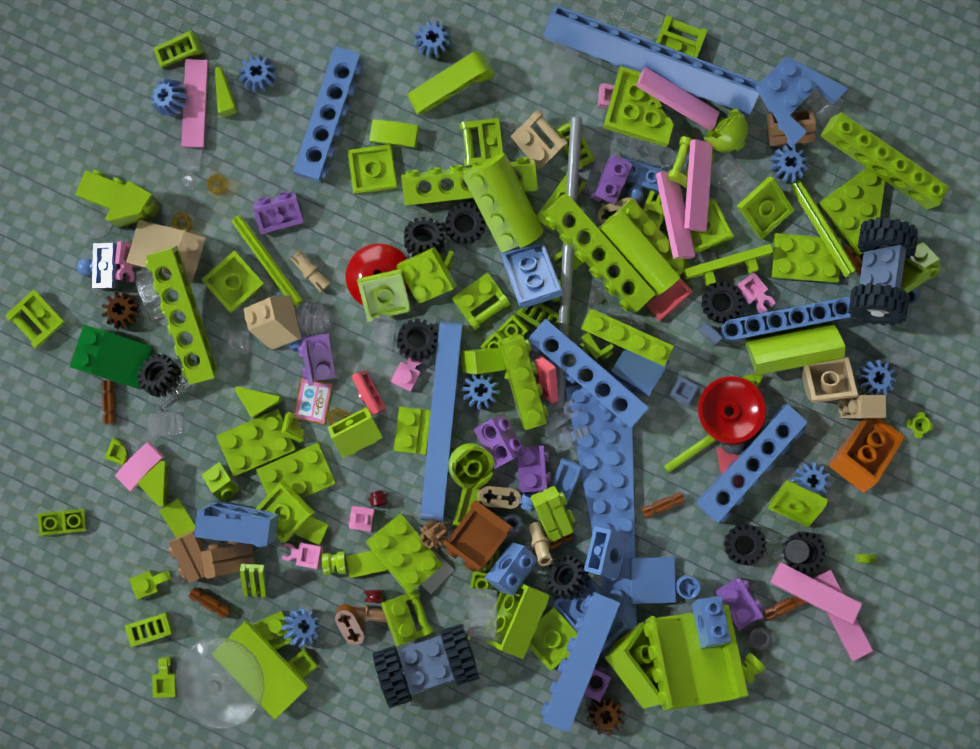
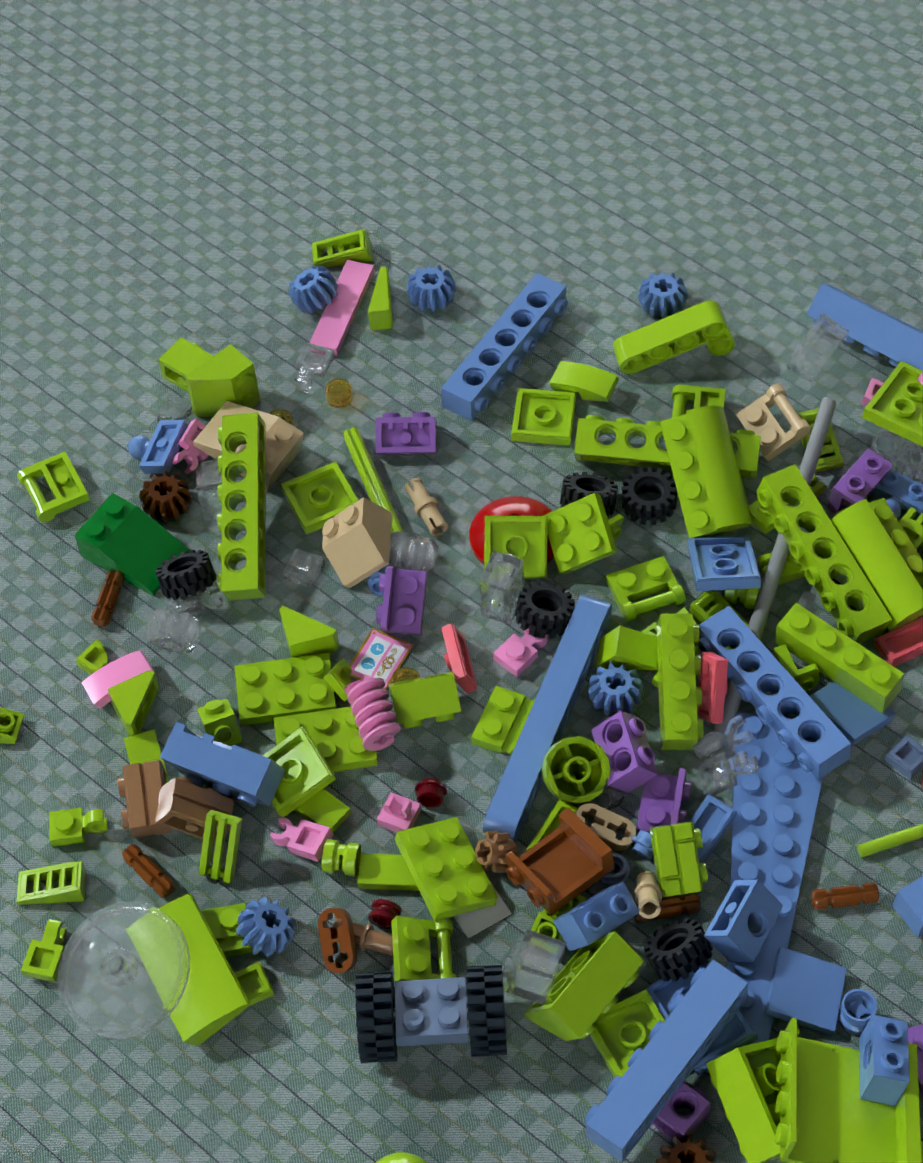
camera: 20 degrees right, 30 degrees down
none -> bright pink piece [344,678,401,751]

